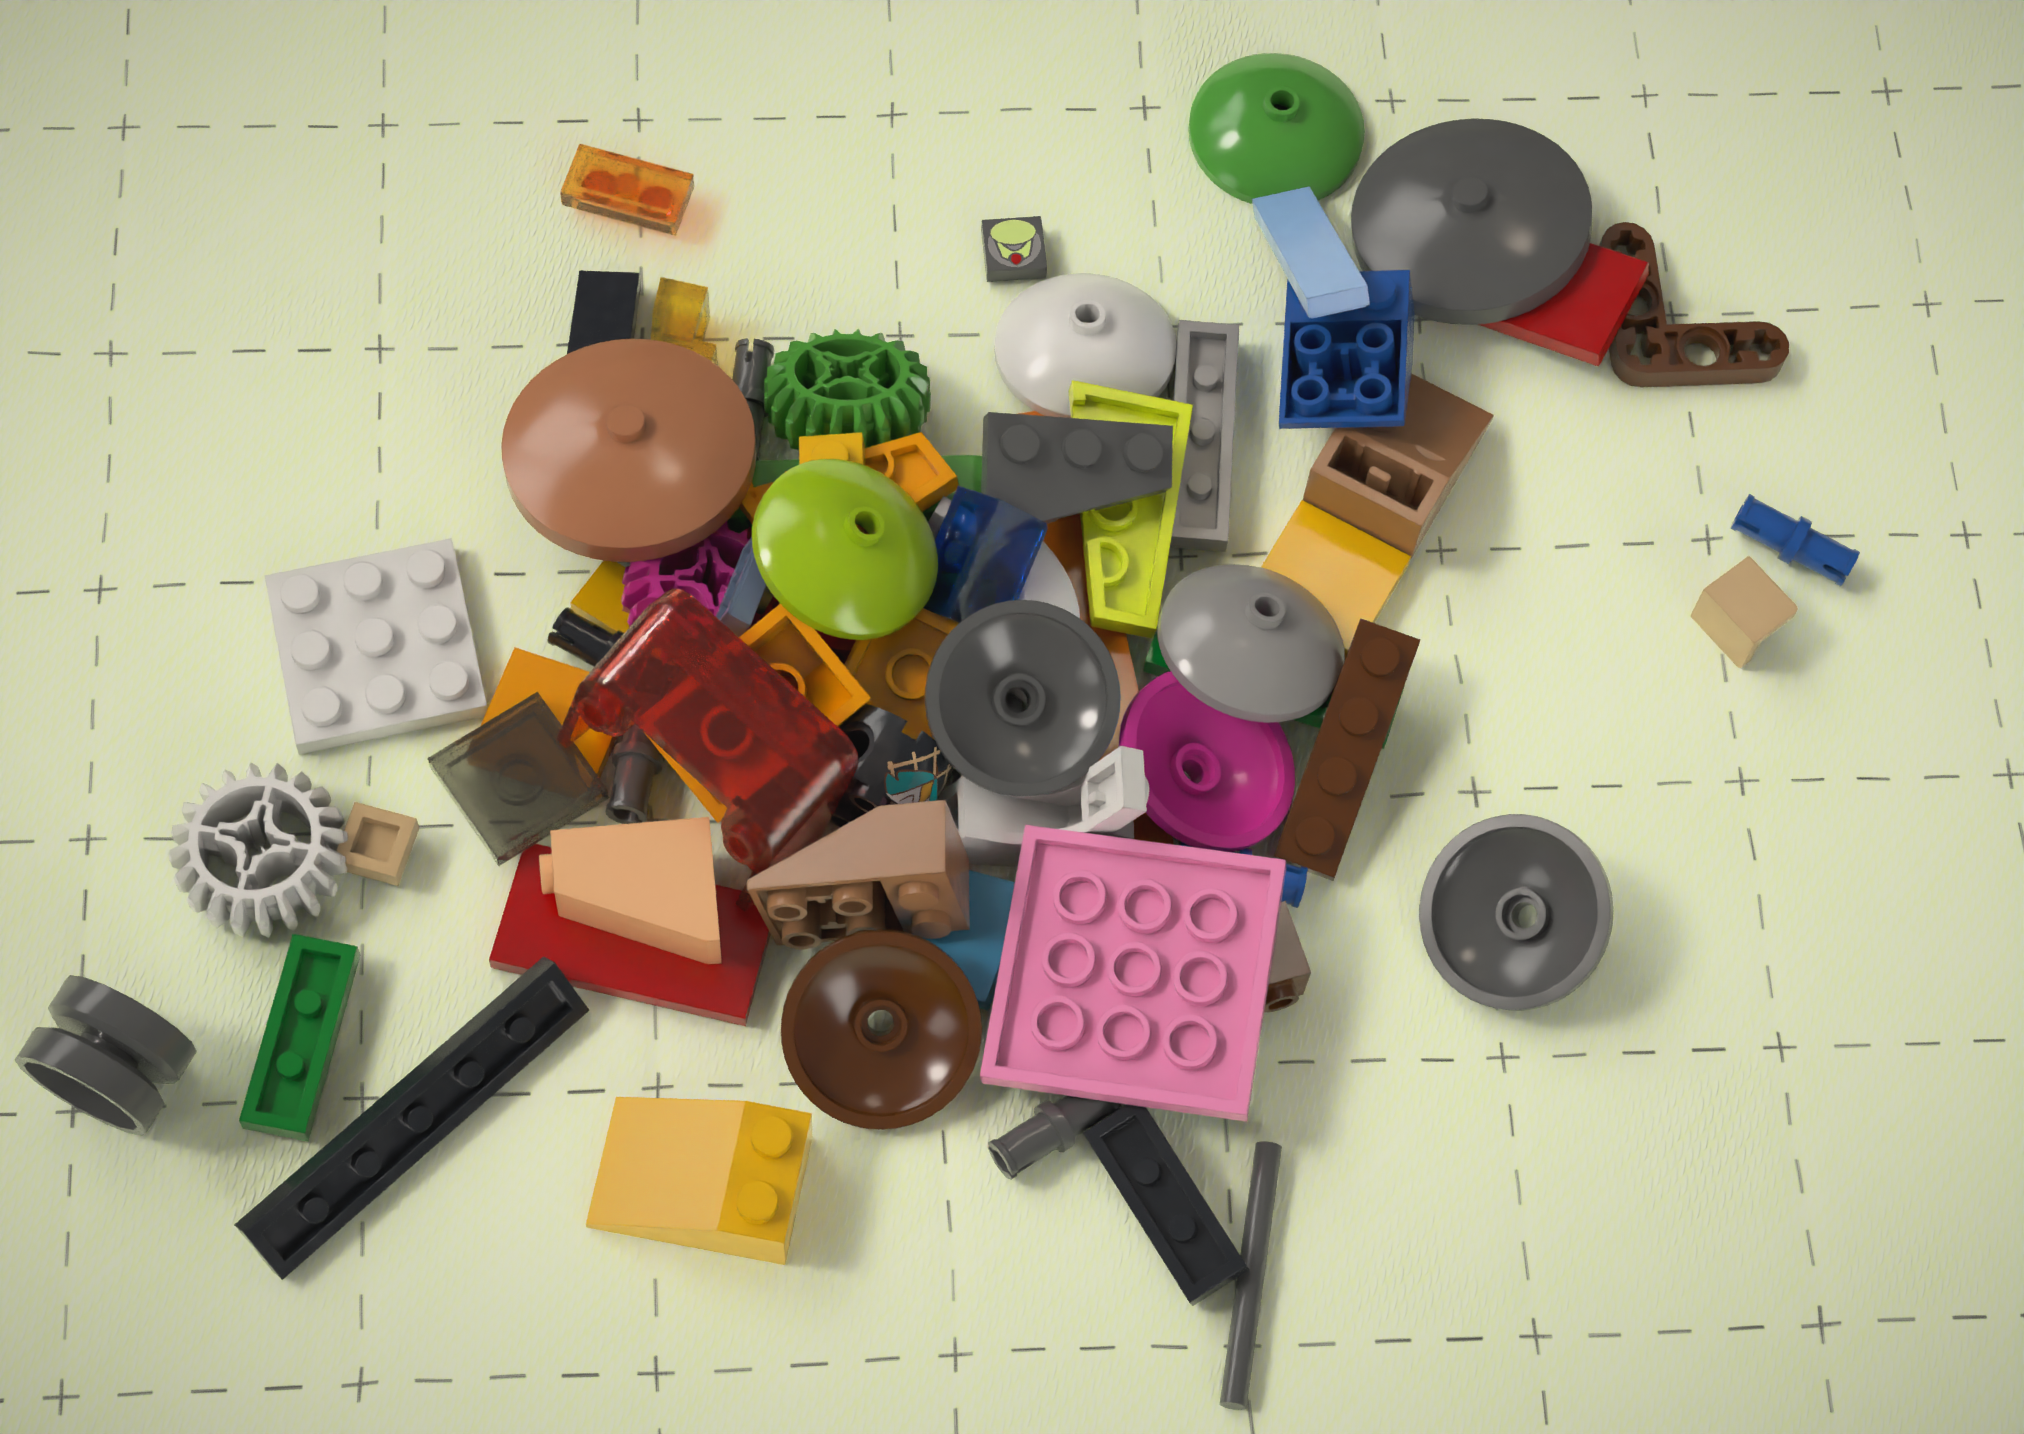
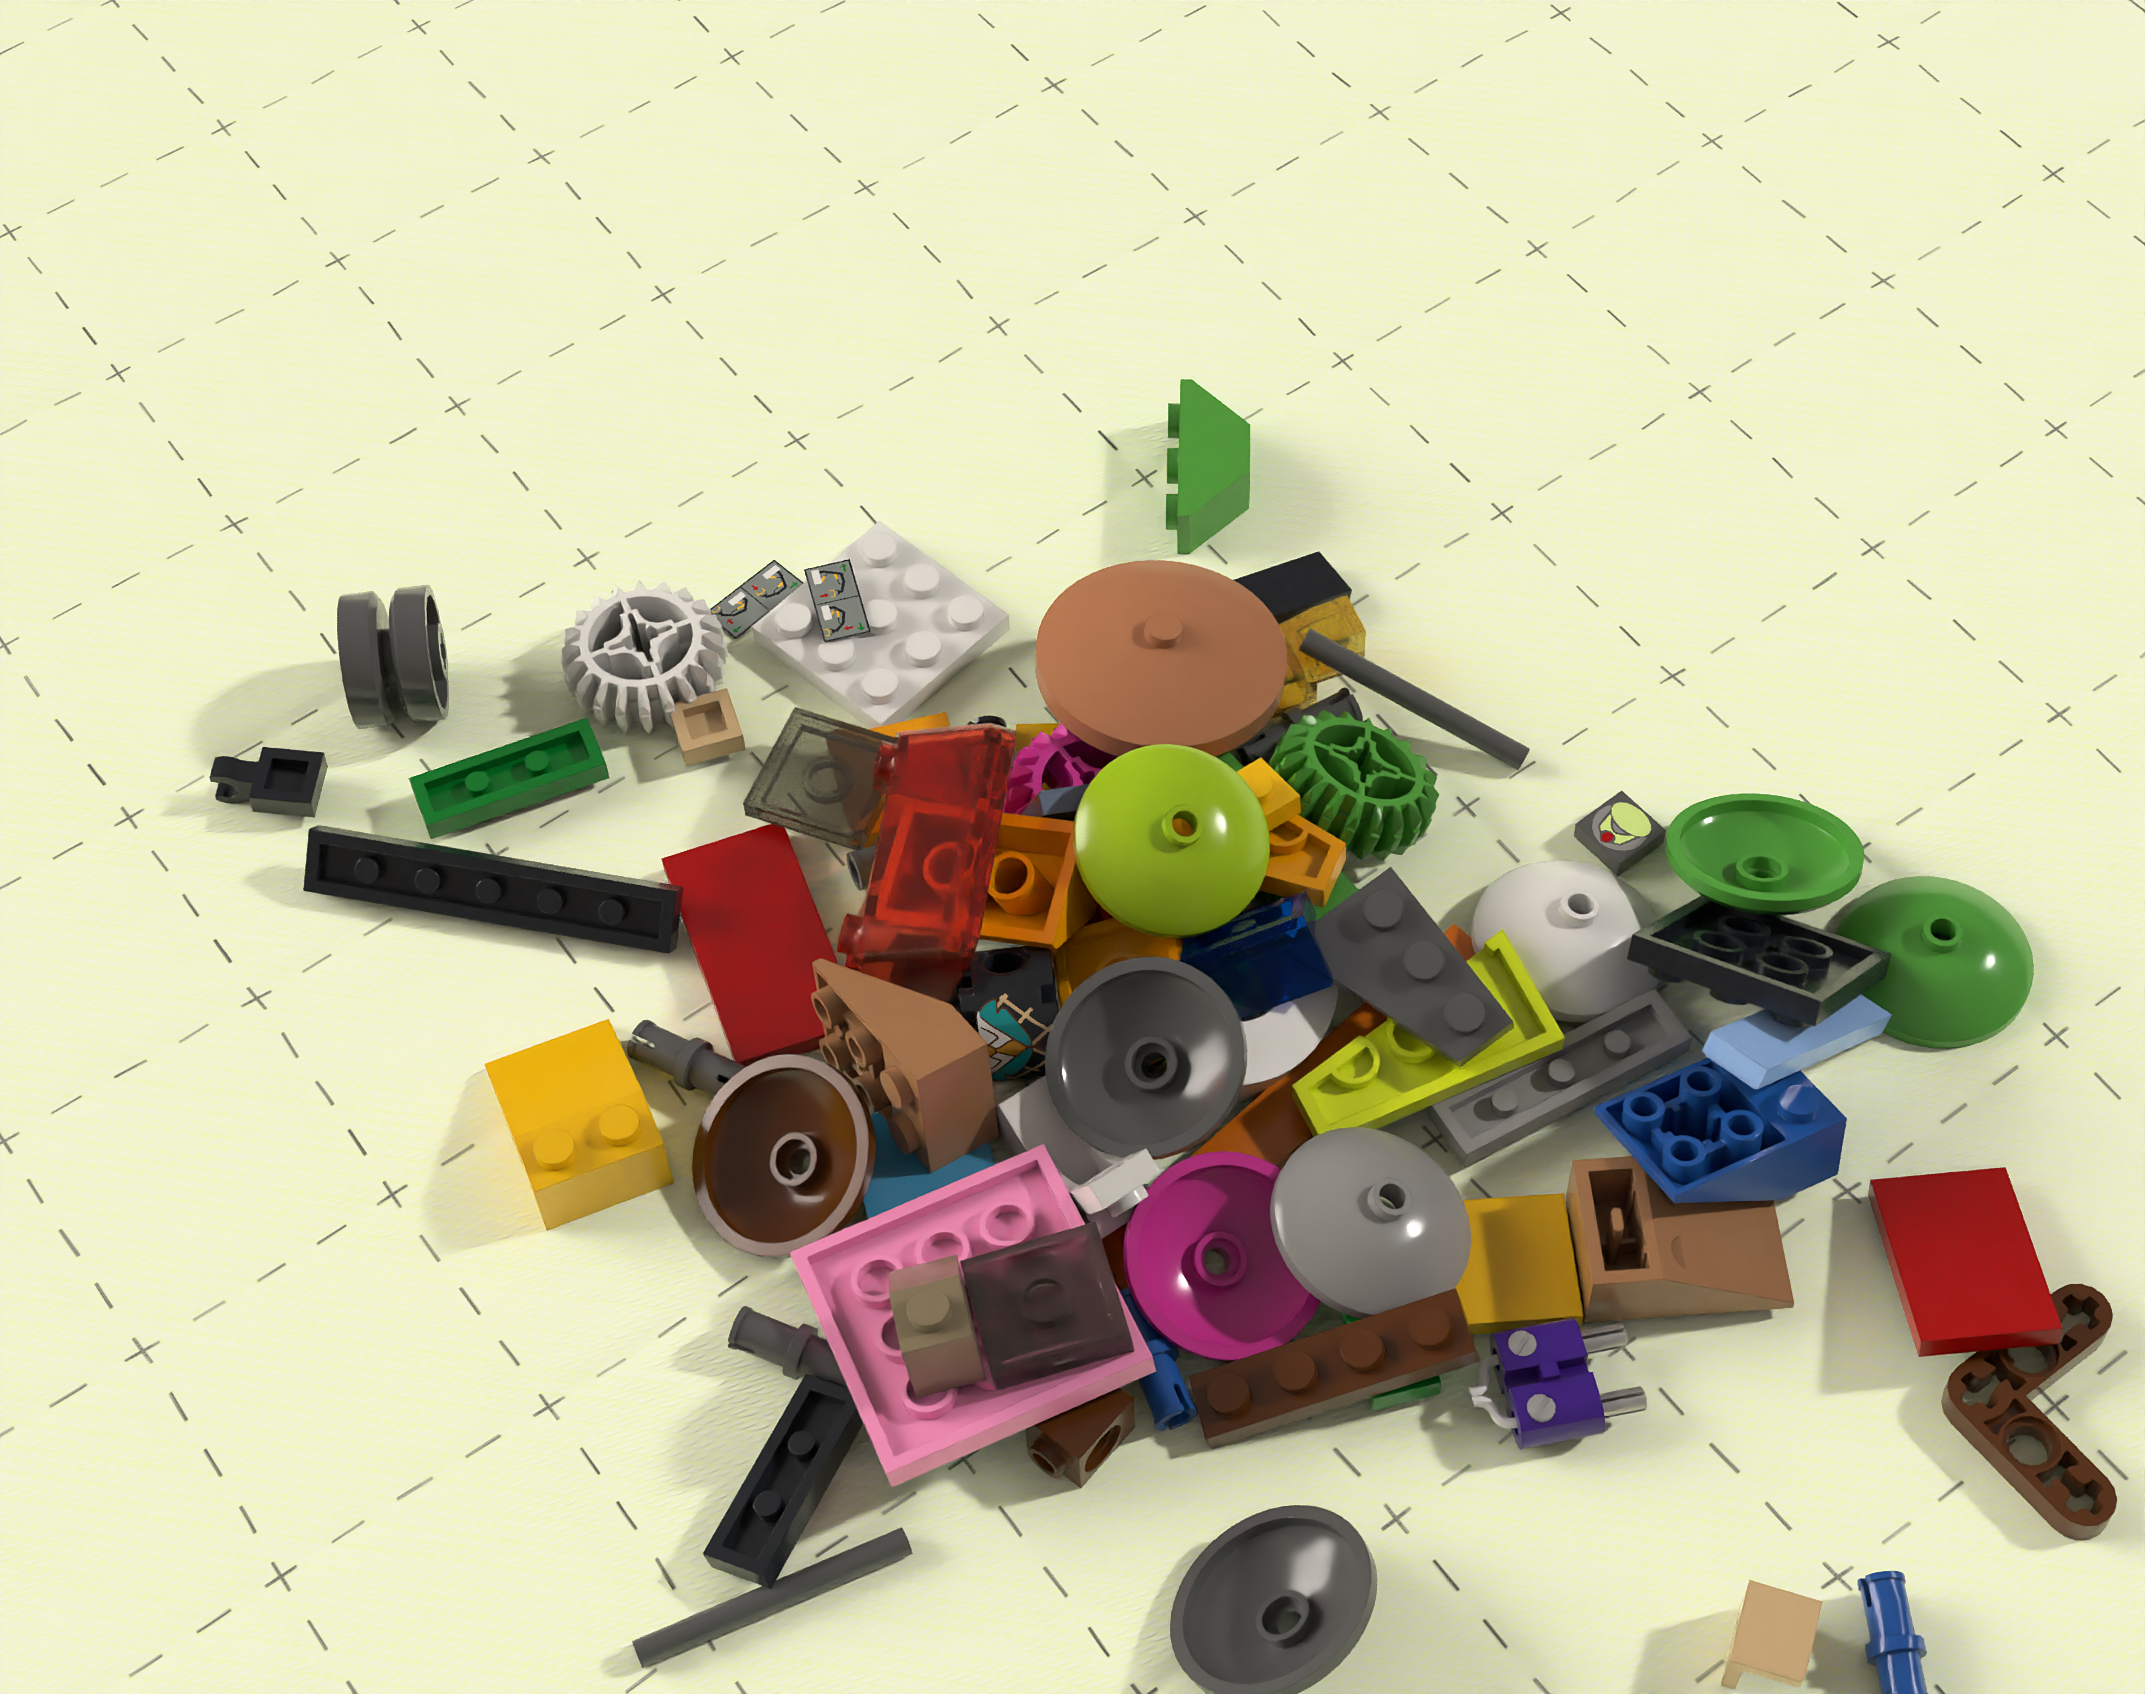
camera: 65 degrees right, 10 degrees down
light nougat slope [539,817,721,964] -> none
clear orange plate [560,143,695,236] -> none
dark grey dish [1351,118,1592,325] -> none
none -> black plate [209,747,328,818]
none -> dark grey pin [627,1019,746,1096]
none -> light grey sticker [710,559,803,639]
none -> light grey sticker [804,559,871,643]
none -> dark tan slope [889,1255,986,1398]
none -> clear smoke tile [960,1221,1135,1391]
none -> bright green slope [1166,379,1250,554]
none -> dark grey bar [1299,628,1530,770]
none -> dark purple piece [1469,1318,1647,1450]
none -> black plate [1627,896,1891,1028]
none -> bright green dish [1666,793,1864,915]

